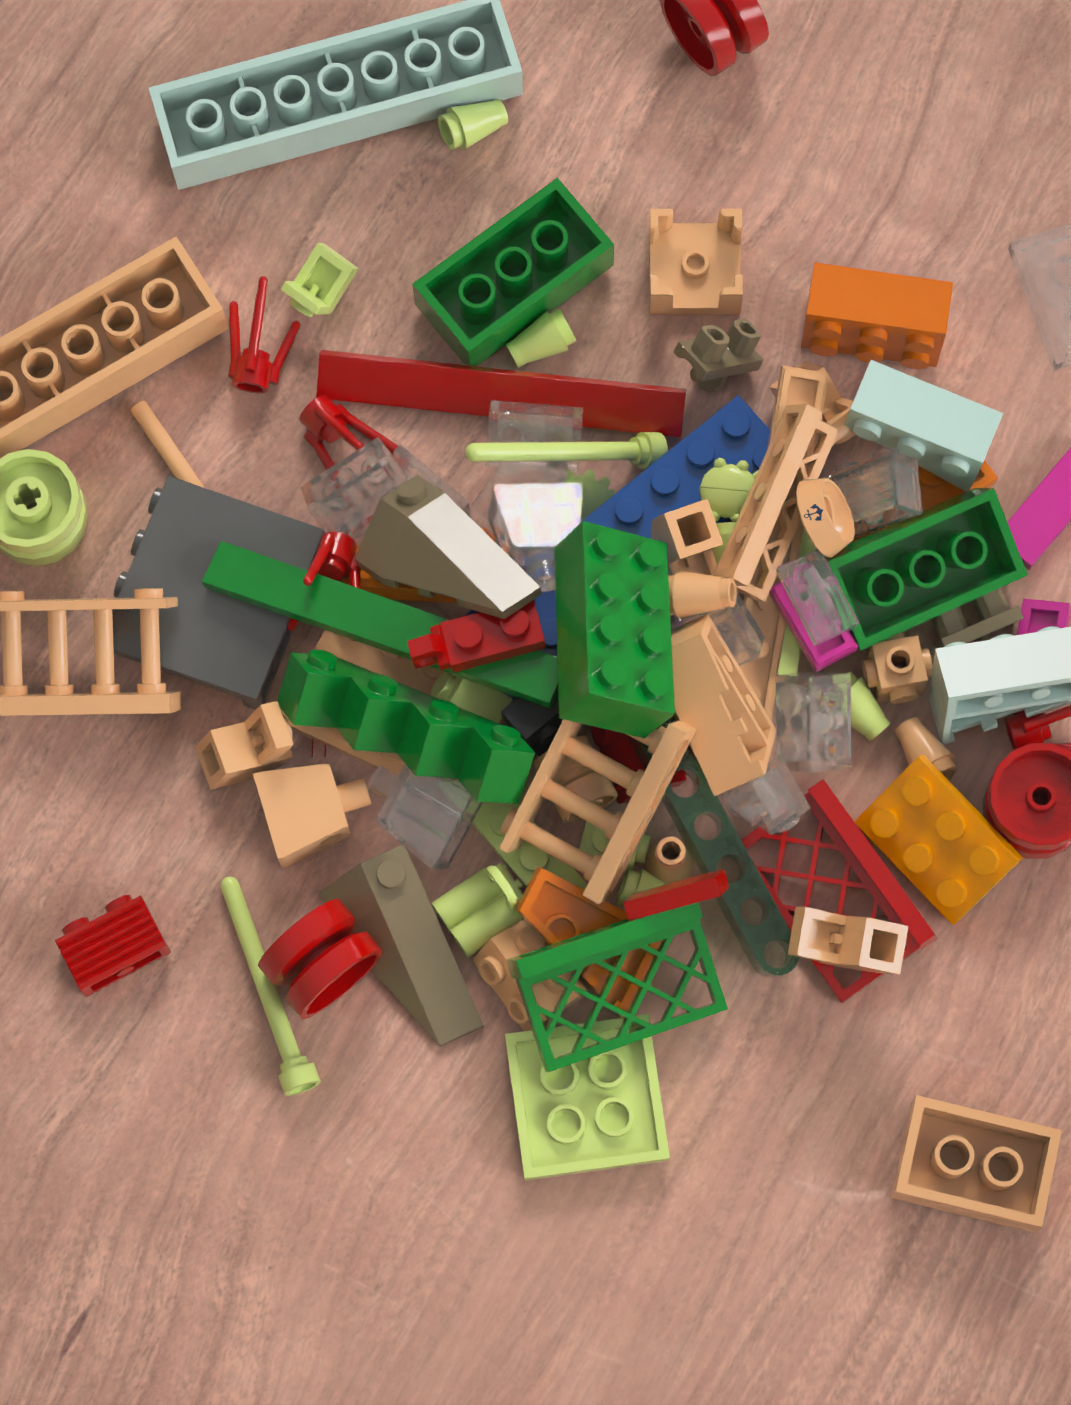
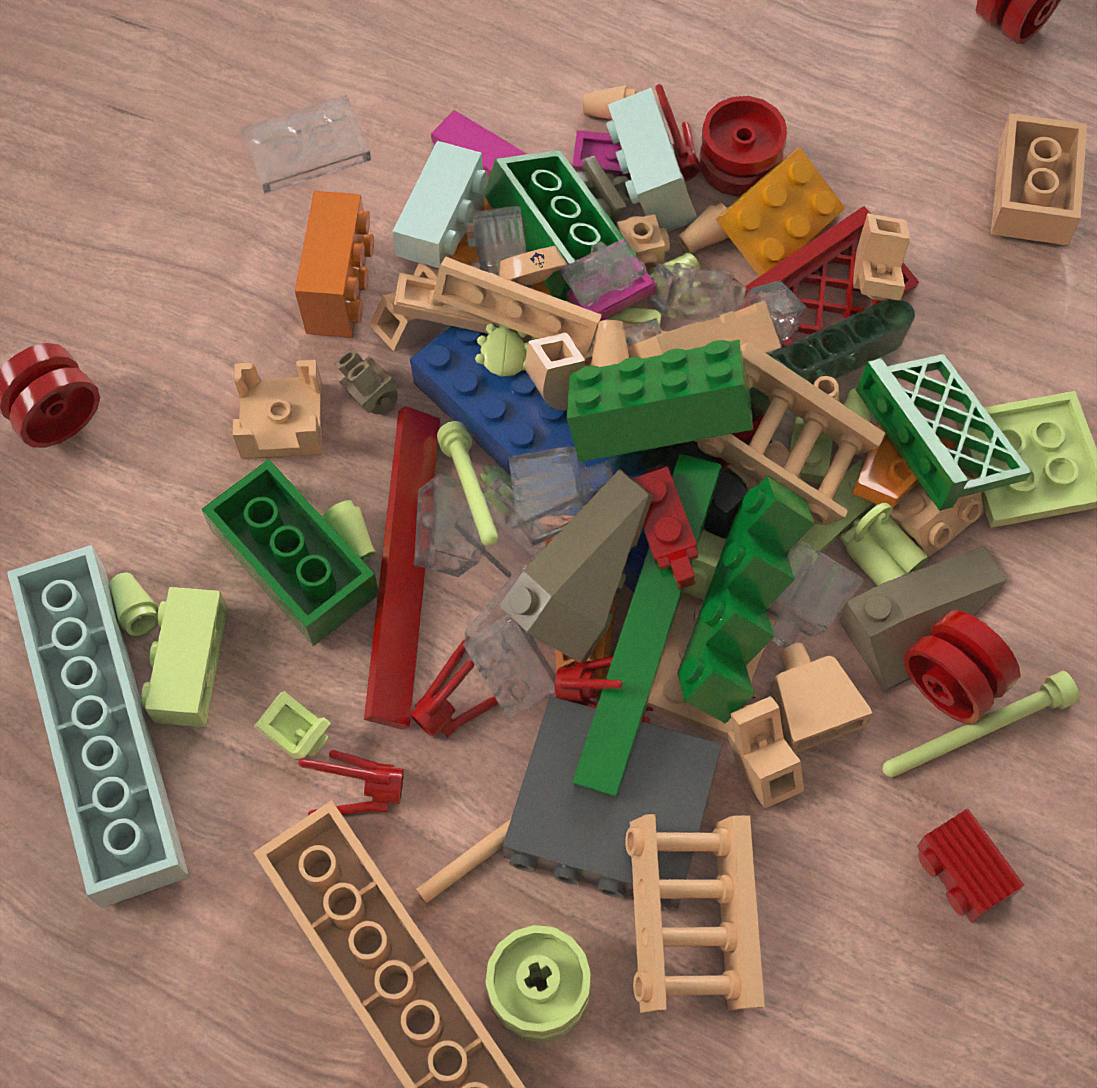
camera: 95 degrees left, 10 degrees down
red tile [623,869,729,921] -> none
none -> yellowish green brick [141,587,228,727]

